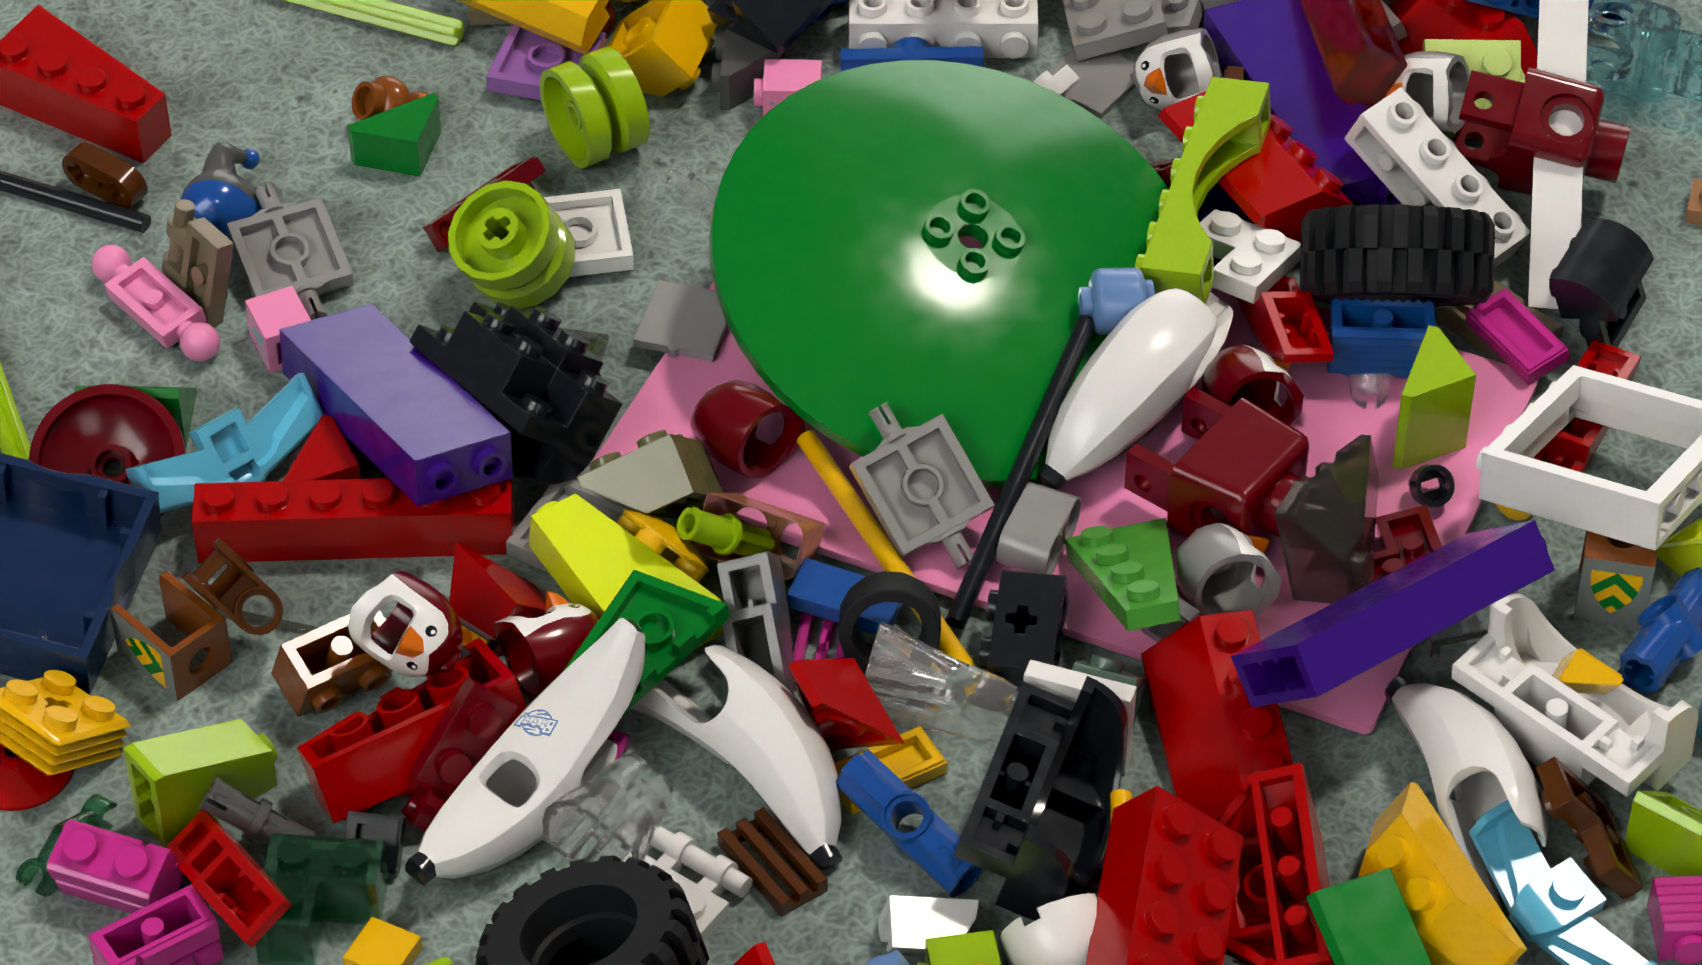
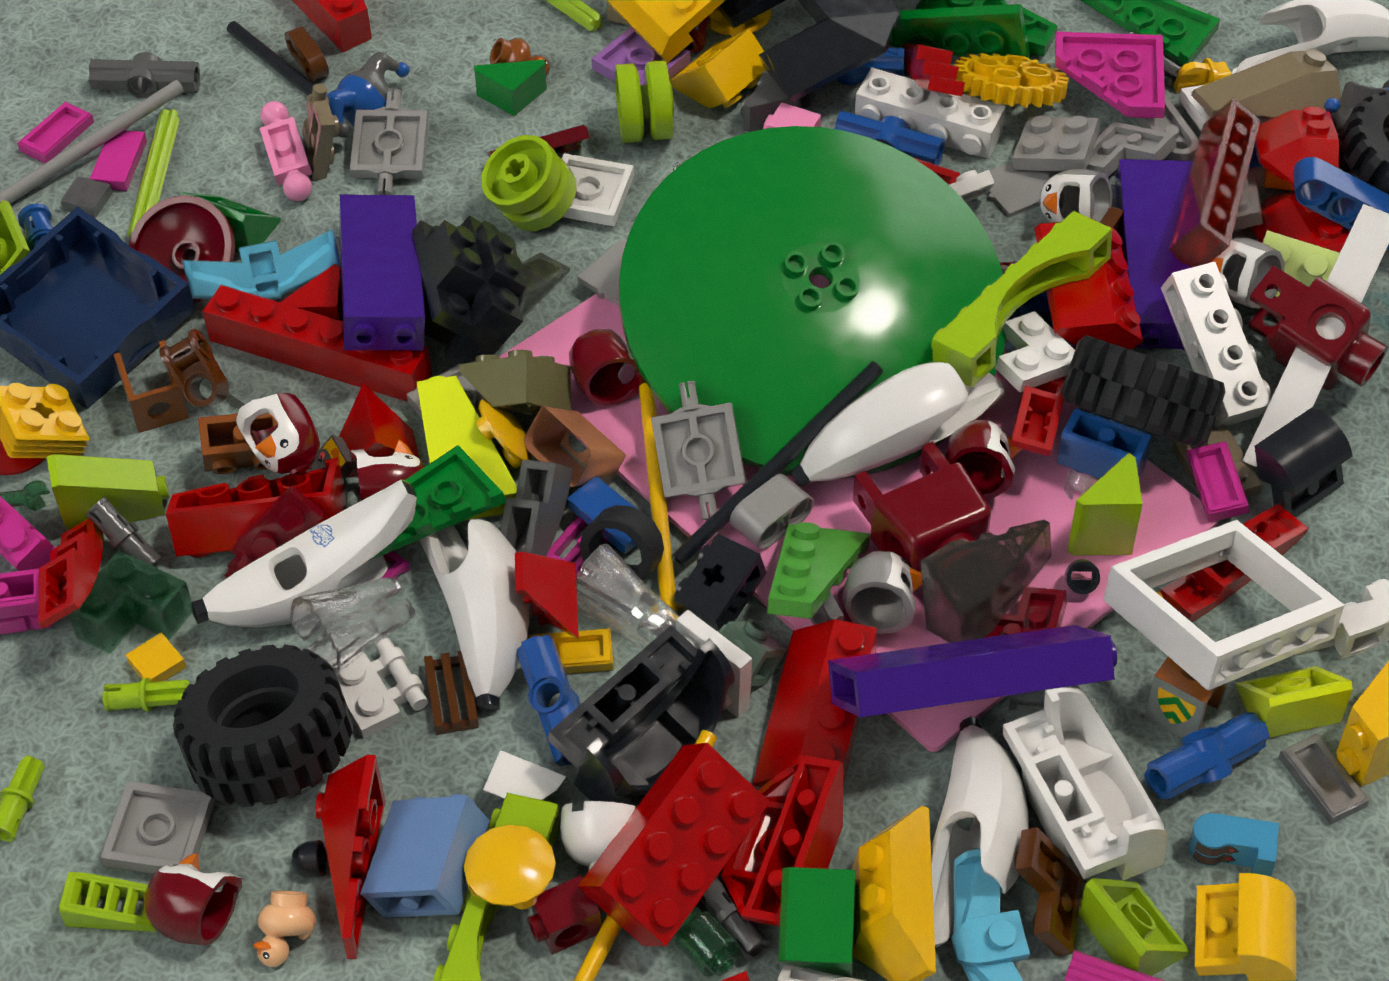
camera: 25 degrees right, 5 degrees up
bright pink brick [245,286,311,373] -> none
black tile [341,811,407,874] -> none
lime axle [677,507,775,556] -> none
medium blue head [1078,267,1155,335] -> none
yellow slope [1552,648,1624,694] -> none

